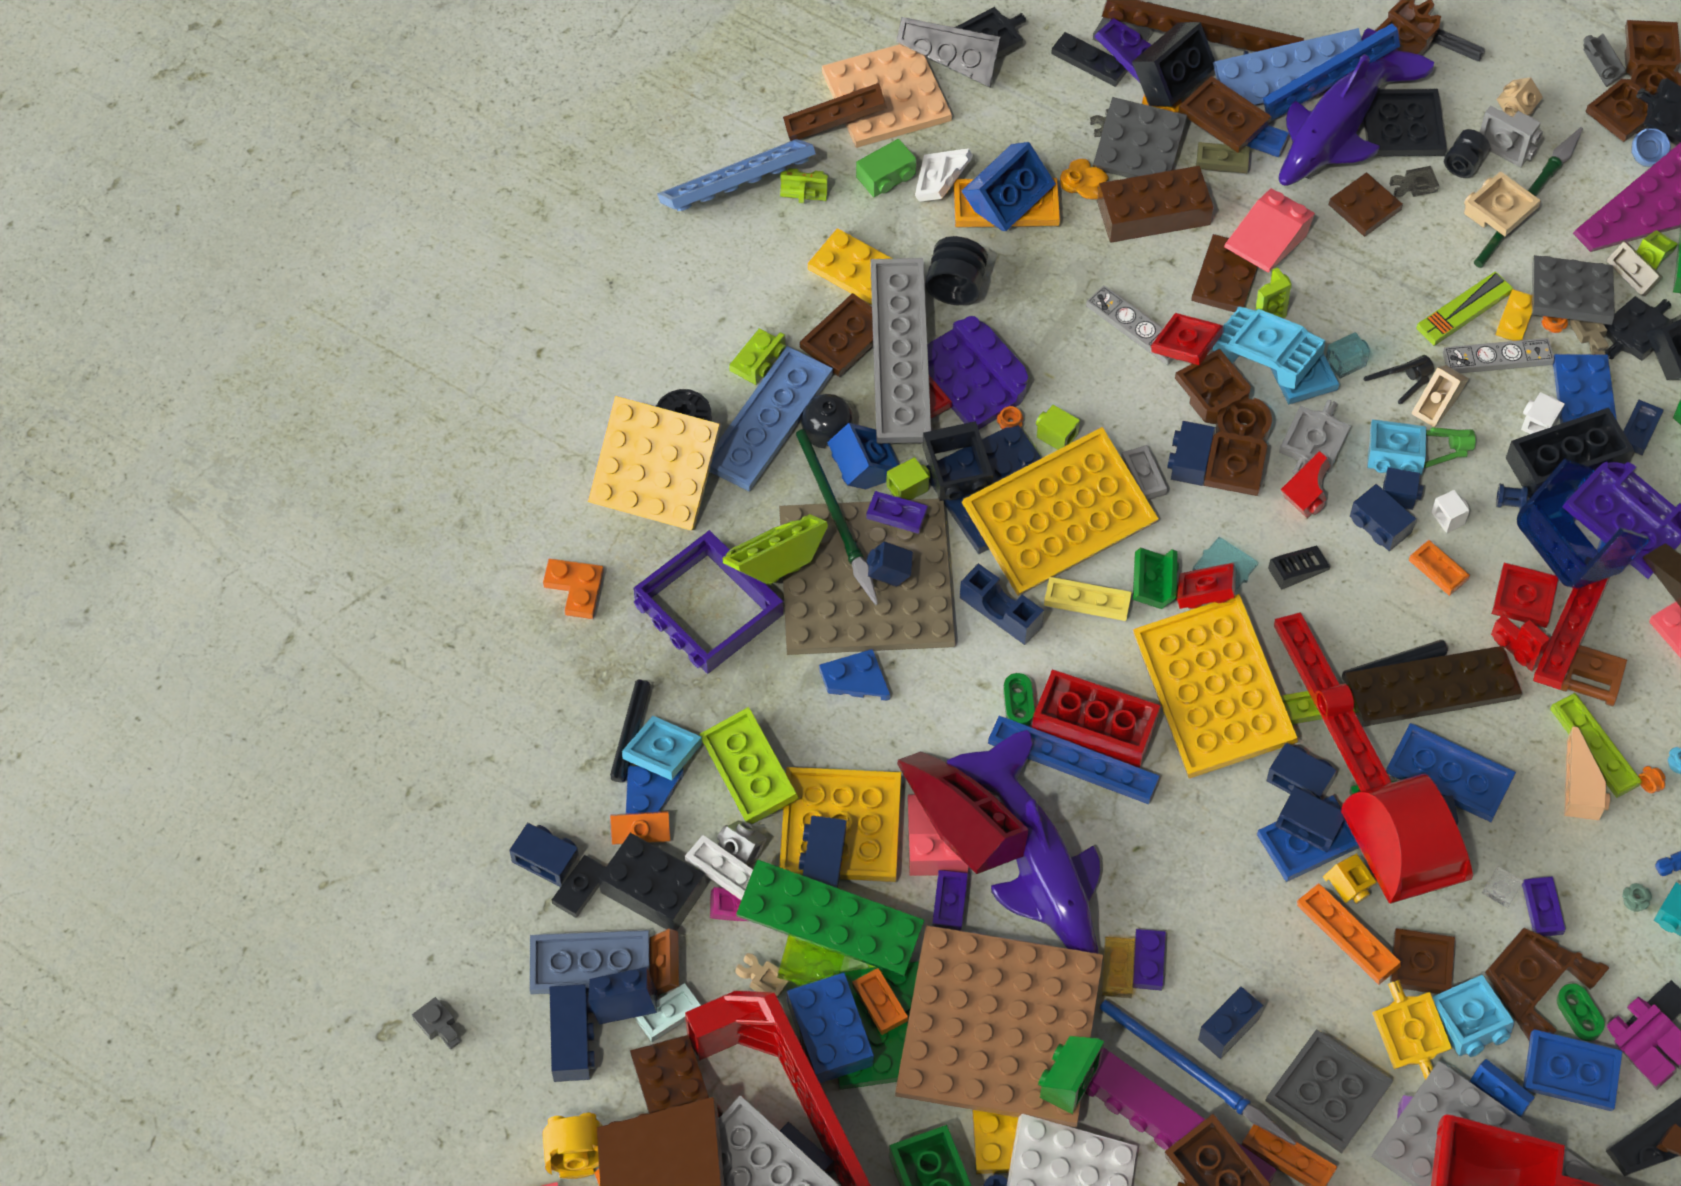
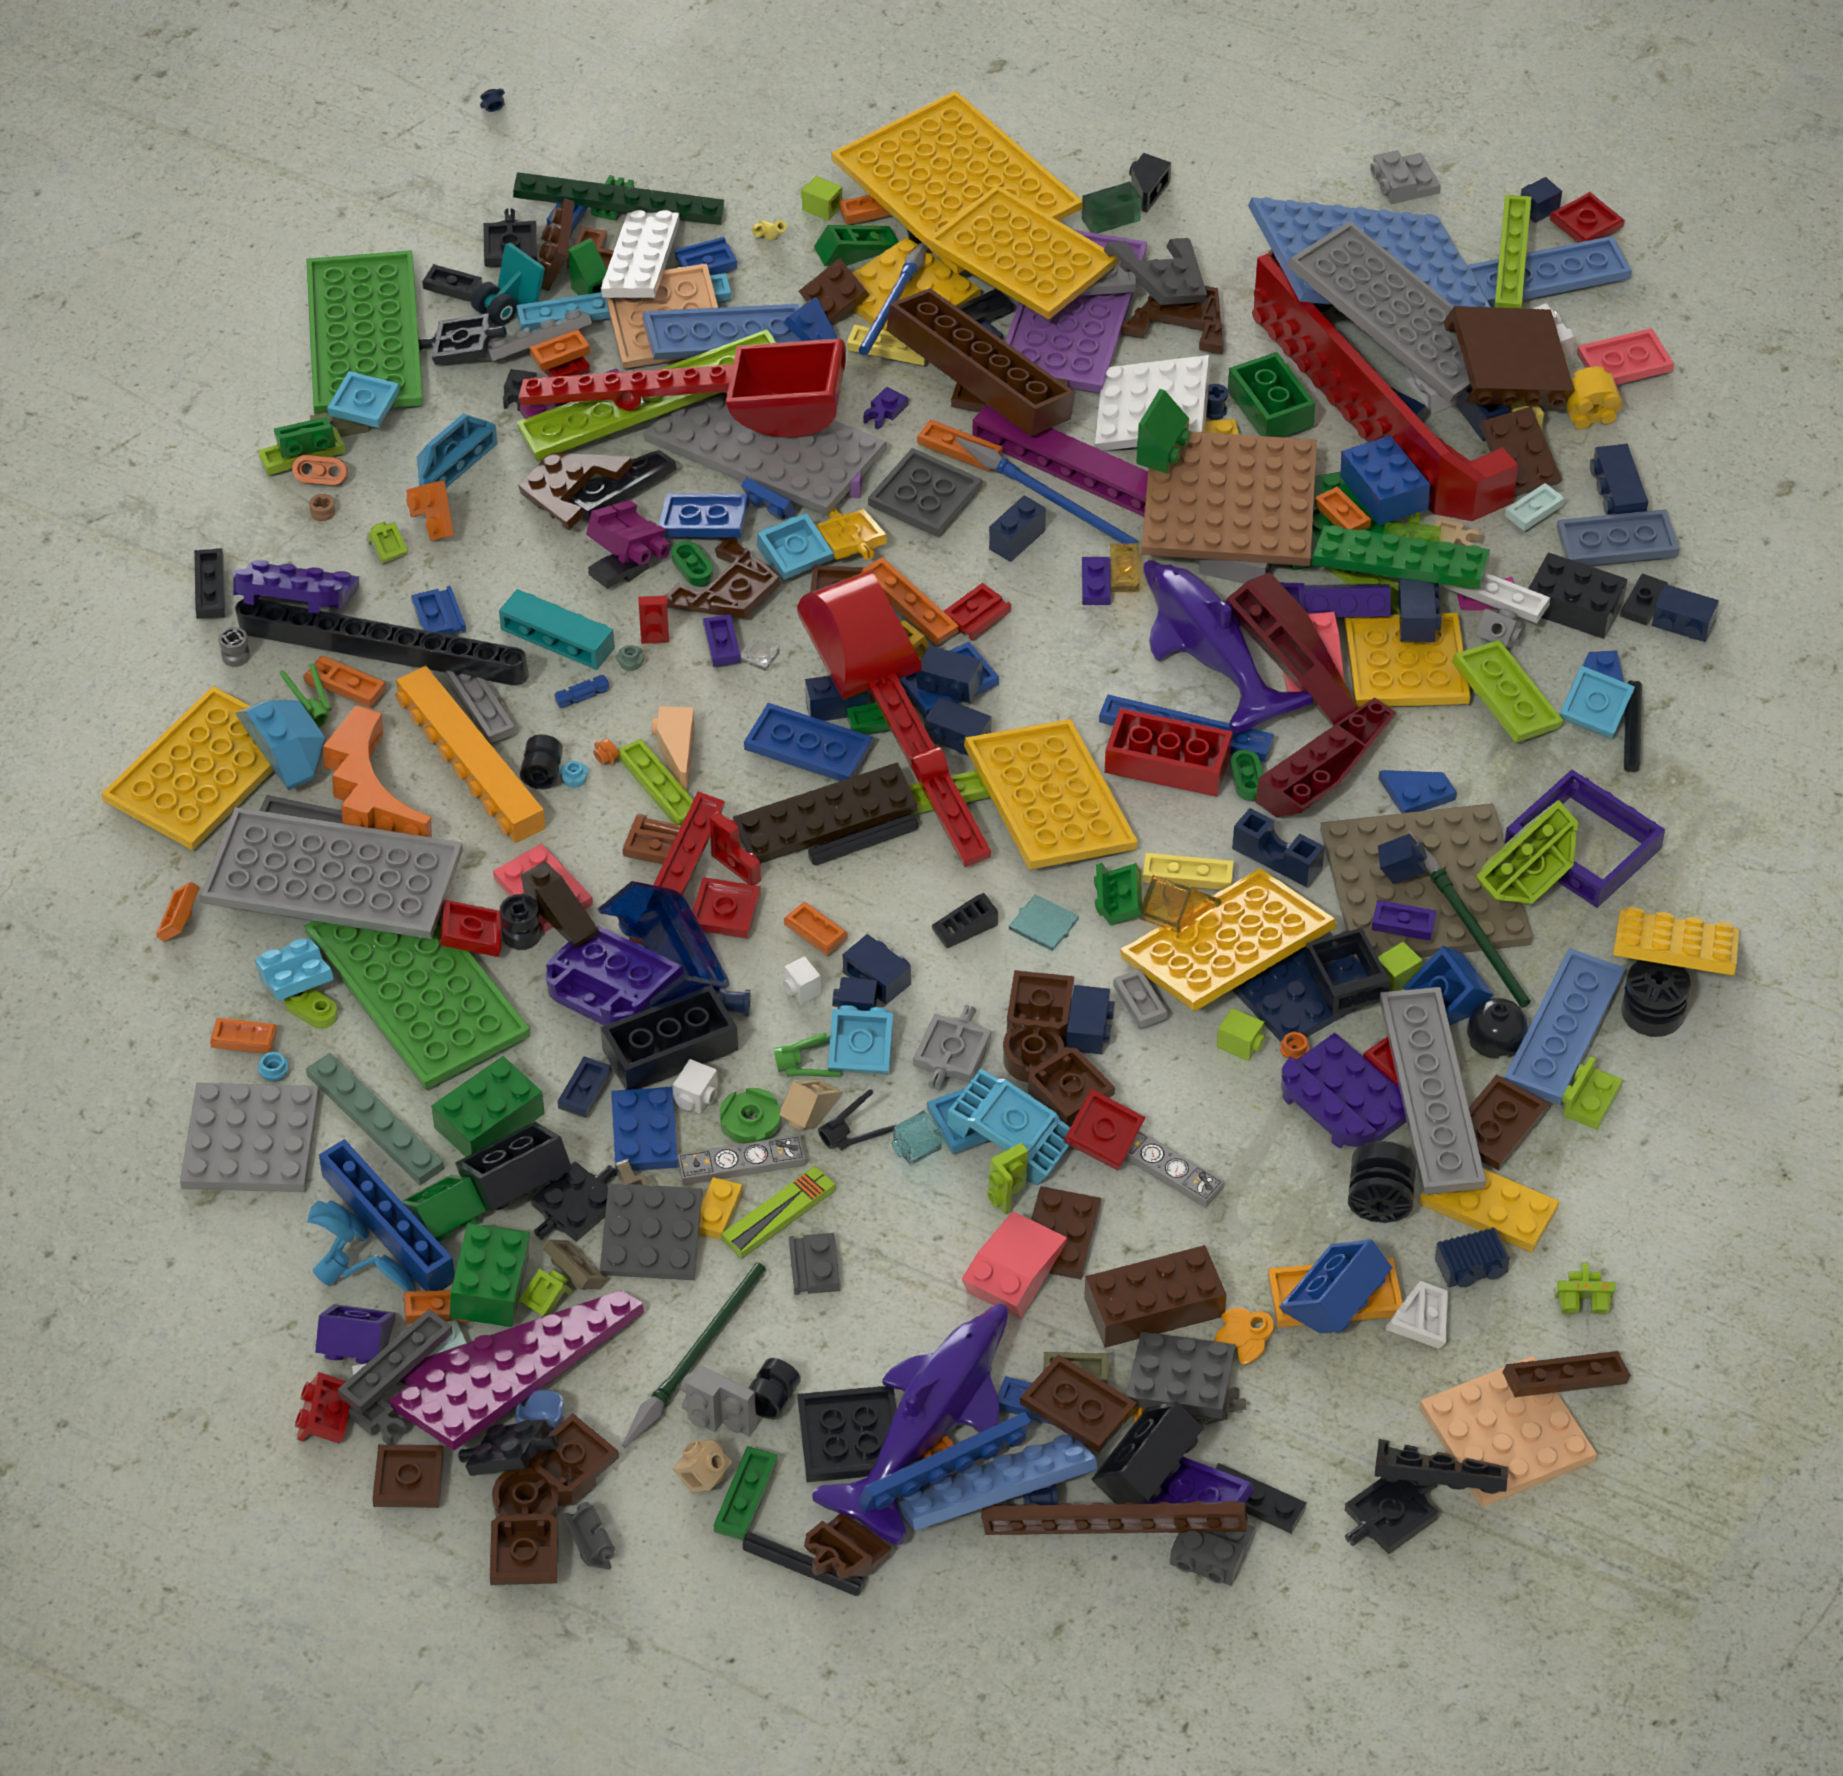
camera: 175 degrees right, 10 degrees down
dark grey plate [412,997,460,1050] -> none
orange plate [543,559,604,619] -> none
dark blue brick [589,967,657,1025] -> none
orange plate [610,811,670,845] -> none
dark orange plate [649,929,679,995] -> none
medium blue plate [657,139,816,211] -> none
bright green brick [856,138,916,198] -> none
red plate [1177,562,1236,609] -> none
red arch [1280,451,1331,519] -> none
reddish brown plate [1328,172,1403,237] -> none
clear smoke plate [1389,166,1439,197] -> none
tan plate [1464,171,1541,236] -> none
none -> red plate [638,595,669,644]
none -> green plate [713,1446,778,1540]
none -> bright green plate [720,1088,781,1144]
none -> dark grey plate [789,1233,840,1295]
none -> red plate [943,583,1011,641]
none -> clear yellow slope [1139,875,1222,933]
none -> dark red wedge [1255,697,1396,818]
none -> dark purple brick [1304,584,1391,617]
none -> dark blue brick [1435,1227,1510,1288]

